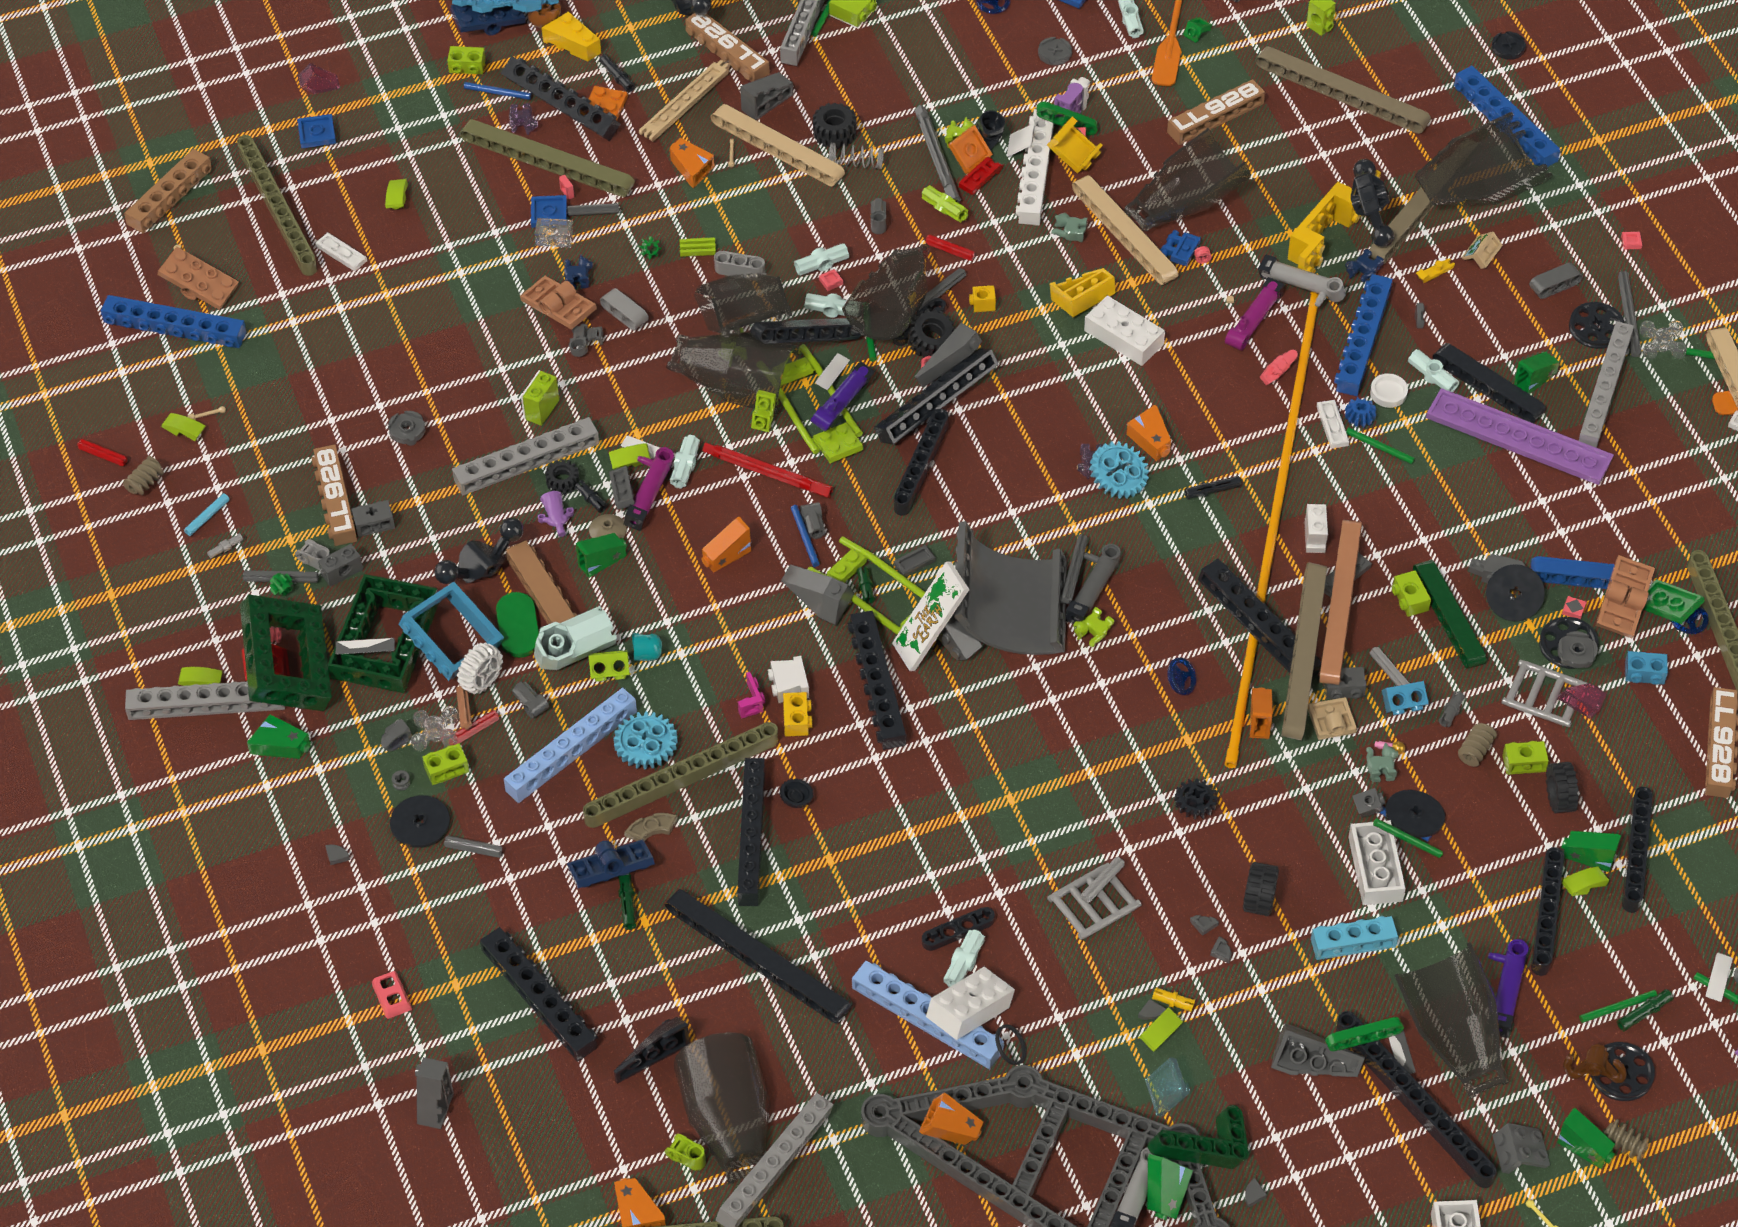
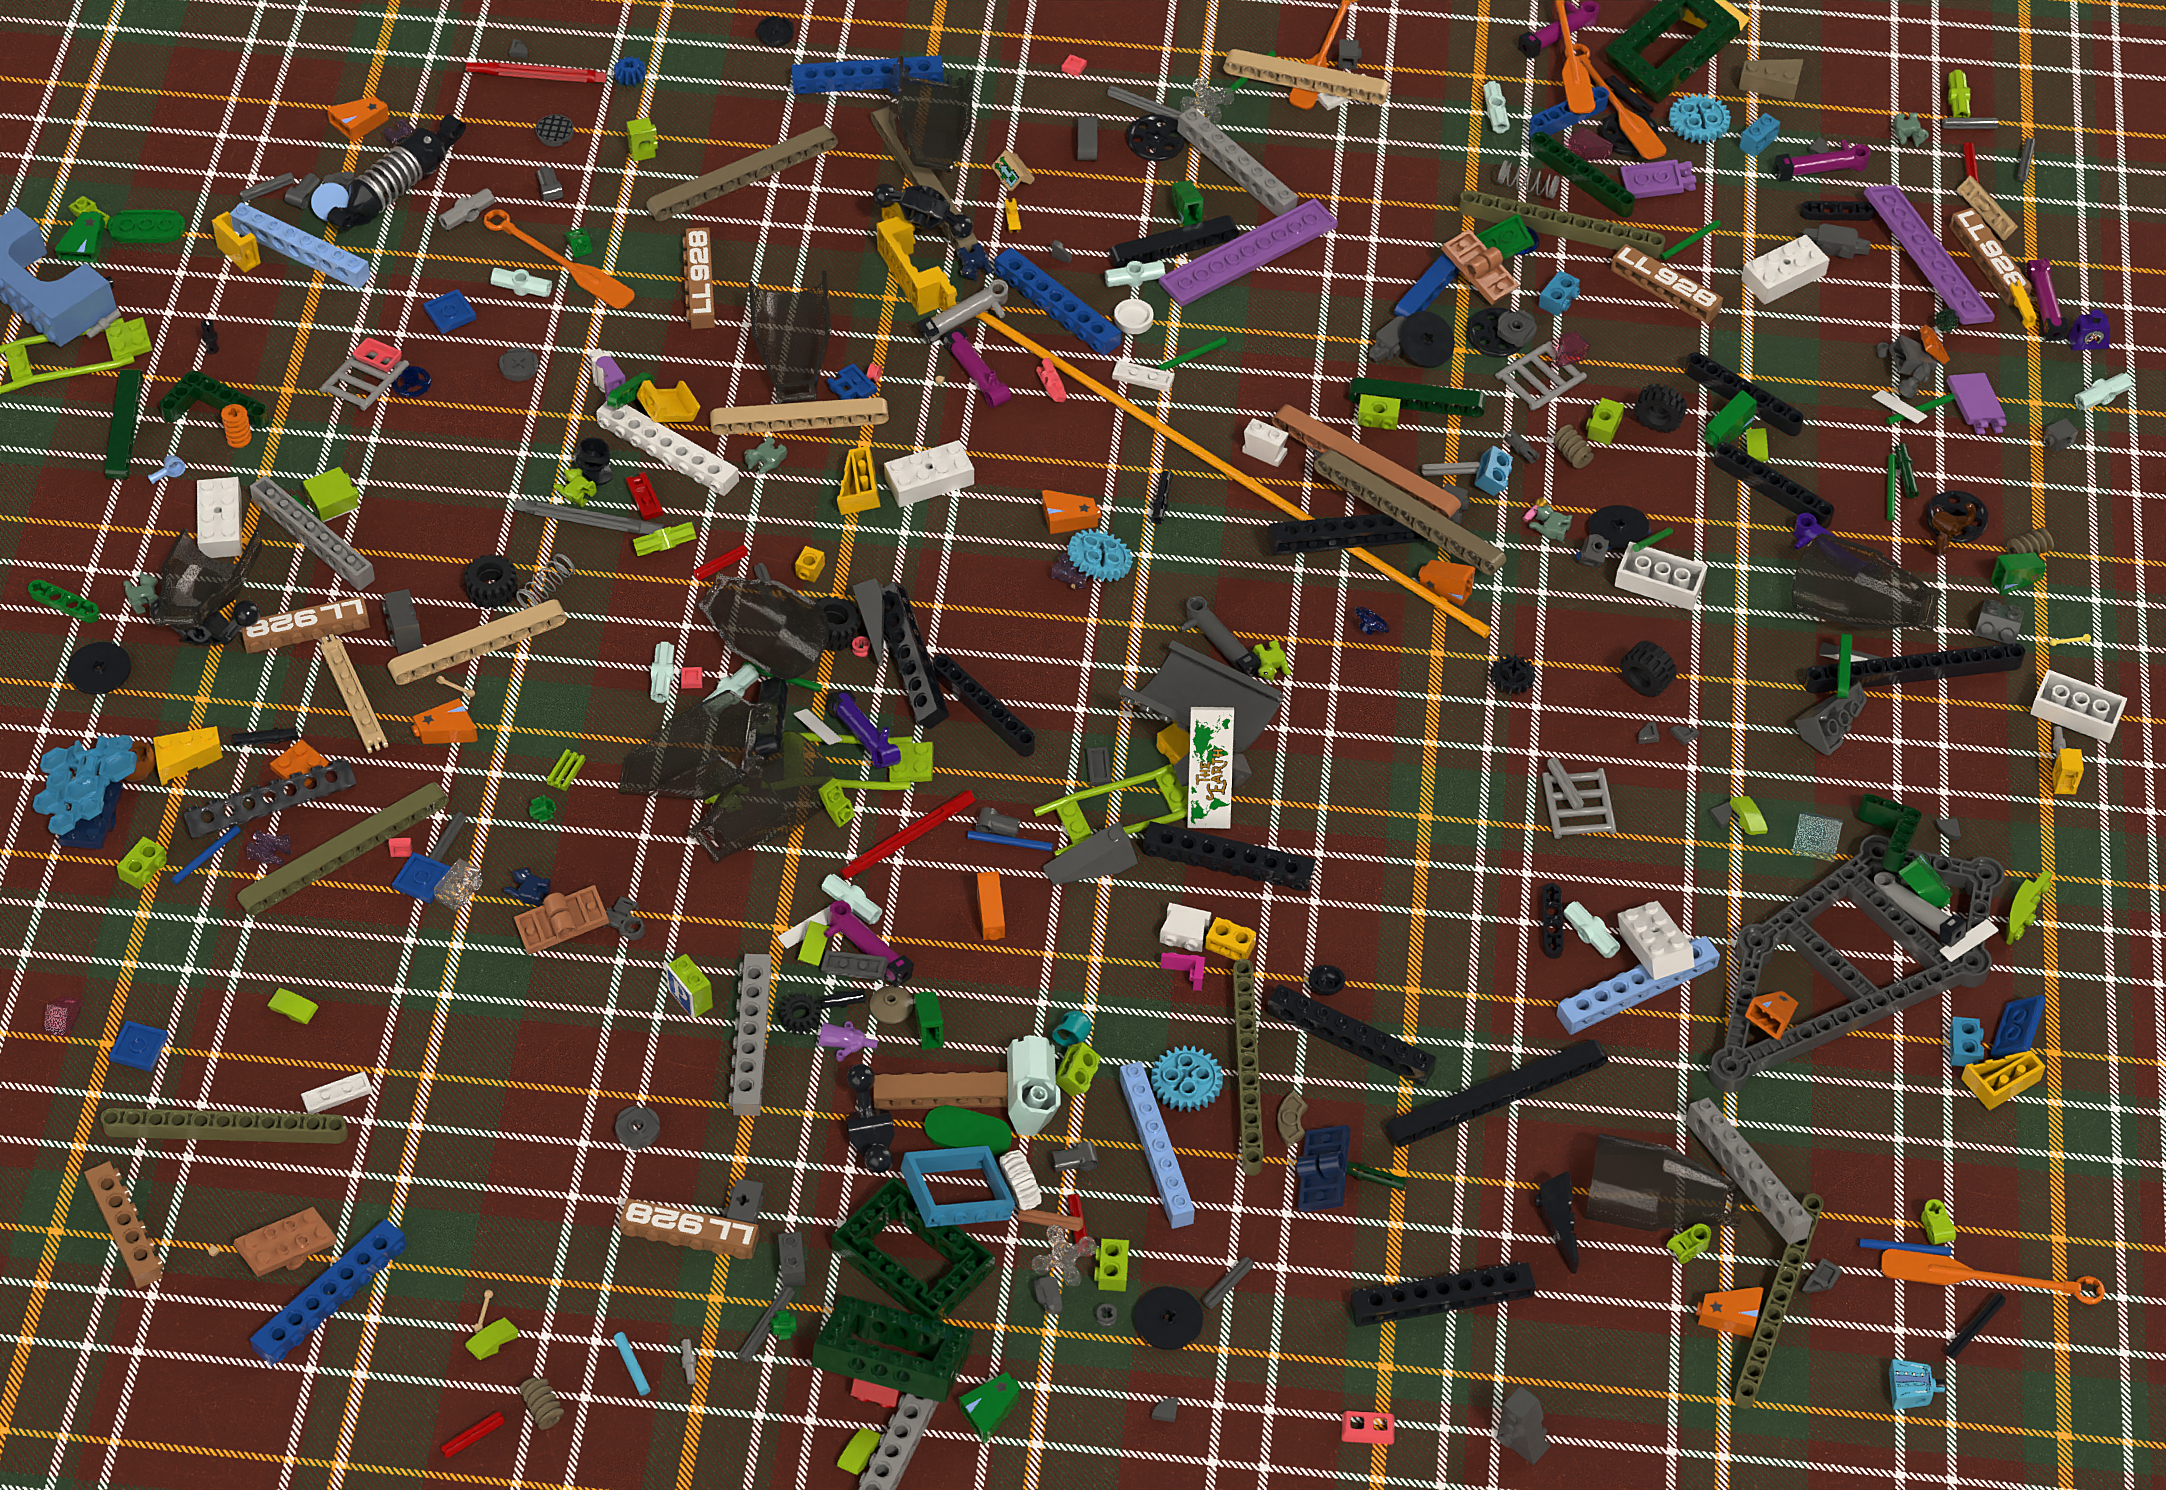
camera: 65 degrees left, 0 degrees up
light grey piece [295,539,330,571] -> none
dark grey sticker [336,638,394,654] -> none
light grey beam [600,288,649,331] -> none
light grey beam [714,251,765,280] -> none
dark green pin [857,567,875,604] -> none
dark grey piece [870,198,887,234] -> none
orange plate [948,125,993,174] -> none
black piece [995,1024,1026,1065] -> none
white sticker [1007,124,1034,157] -> none
dark grey axle [1061,534,1088,604] -> none
yellow pin [1152,987,1195,1012] -> none
tan plate [1308,697,1357,740] -> none
medium azure brick [1311,916,1398,960] -> none
blue gear [1345,397,1376,428] -> none
coral tile [1562,596,1586,619] -> none

